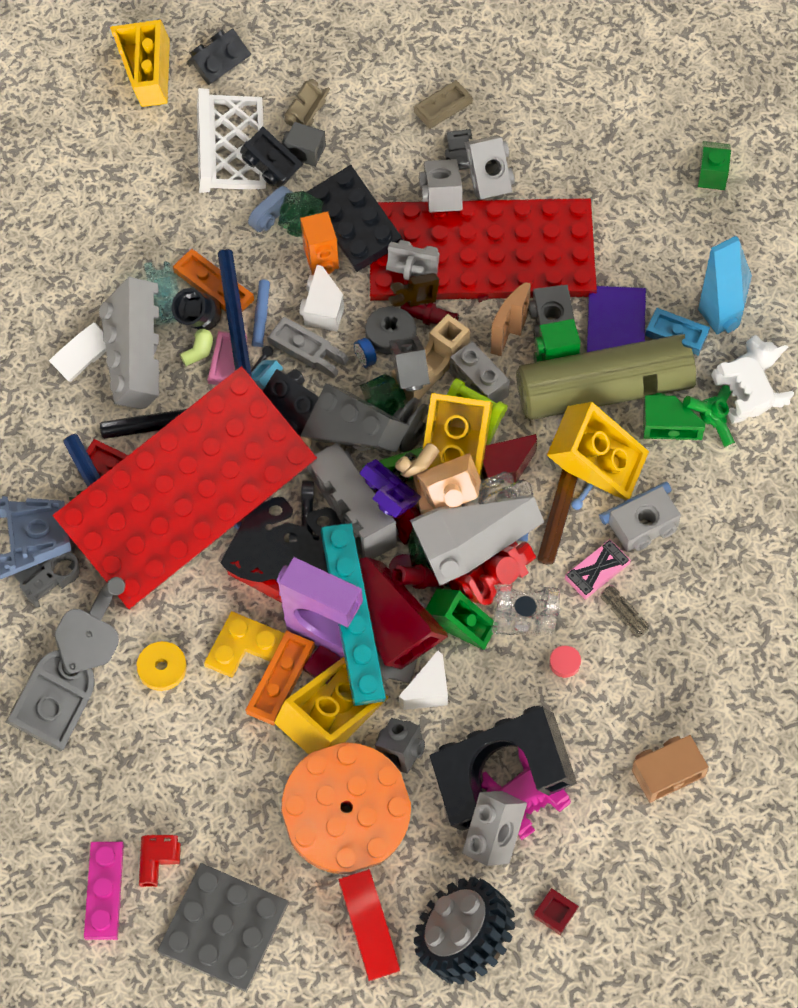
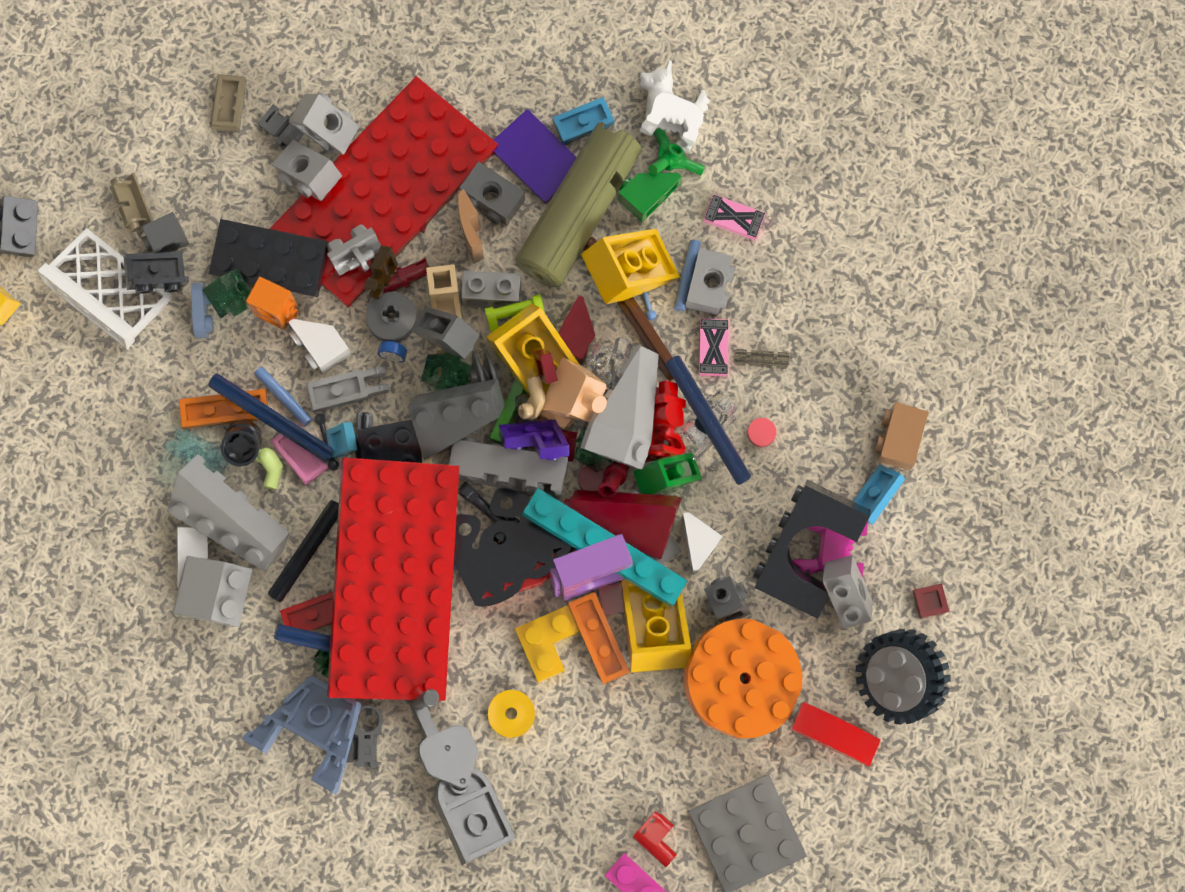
camera: 55 degrees left, 15 degrees up
green brick [533,319,581,363] -> none
dark azure wedge [698,236,752,335] -> none
none -> light grey slope [172,556,253,627]
none -> dark red tile [533,349,558,384]
none -> dark blue axle [666,355,751,485]
none -> tile [703,194,766,241]
none -> dark azure plate [853,464,905,525]

